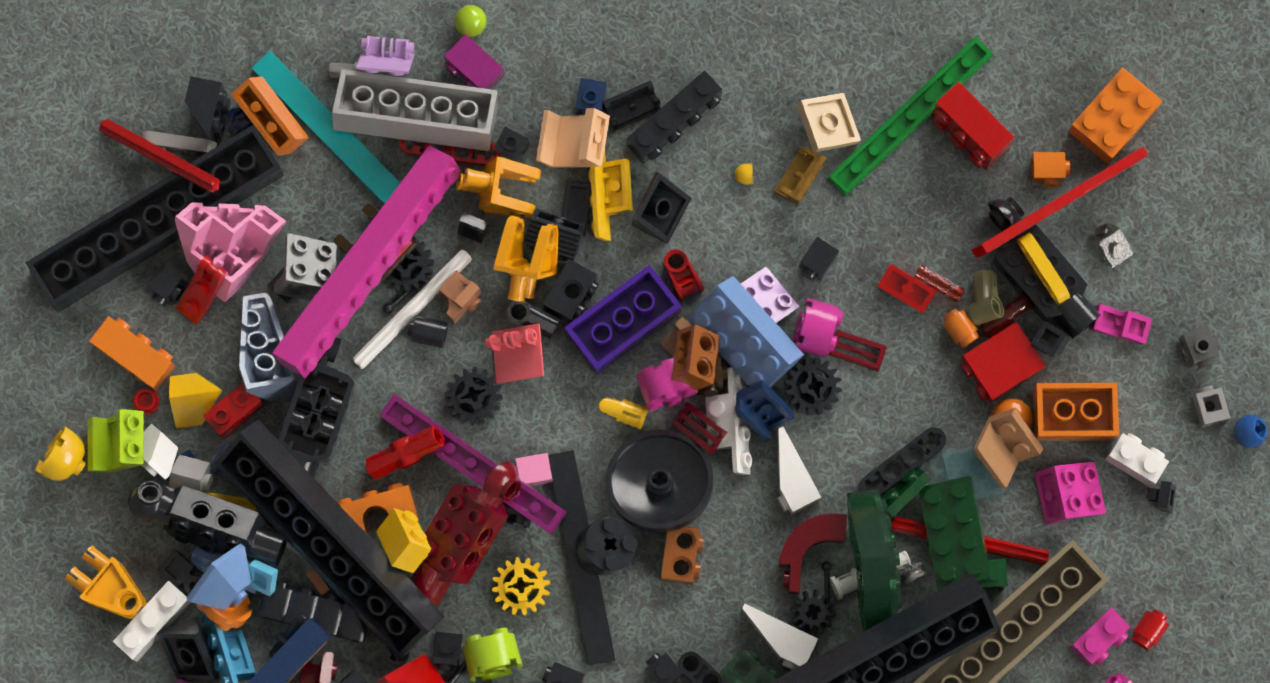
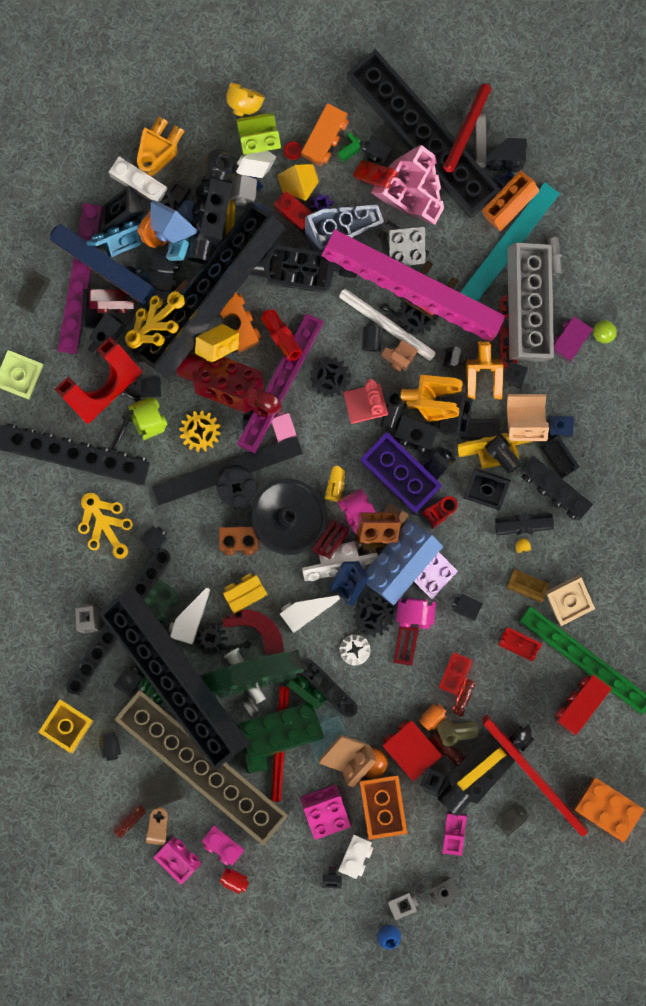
camera: 80 degrees right, 5 degrees up
lavender hinge [356,36,415,76] -> none
orange brick [1031,152,1070,188] -> none
none -> yellow plant [125,291,185,348]
none -> yellow brick [223,573,267,614]
none -> dark purple gear [310,193,334,212]
none -> green bracket [338,132,362,163]
none -> white gear [340,635,370,665]
none -> black bracket [423,447,456,480]
none -> black piece [485,434,522,474]
none -> black piece [495,513,554,536]
none -> red hinge [498,627,542,662]

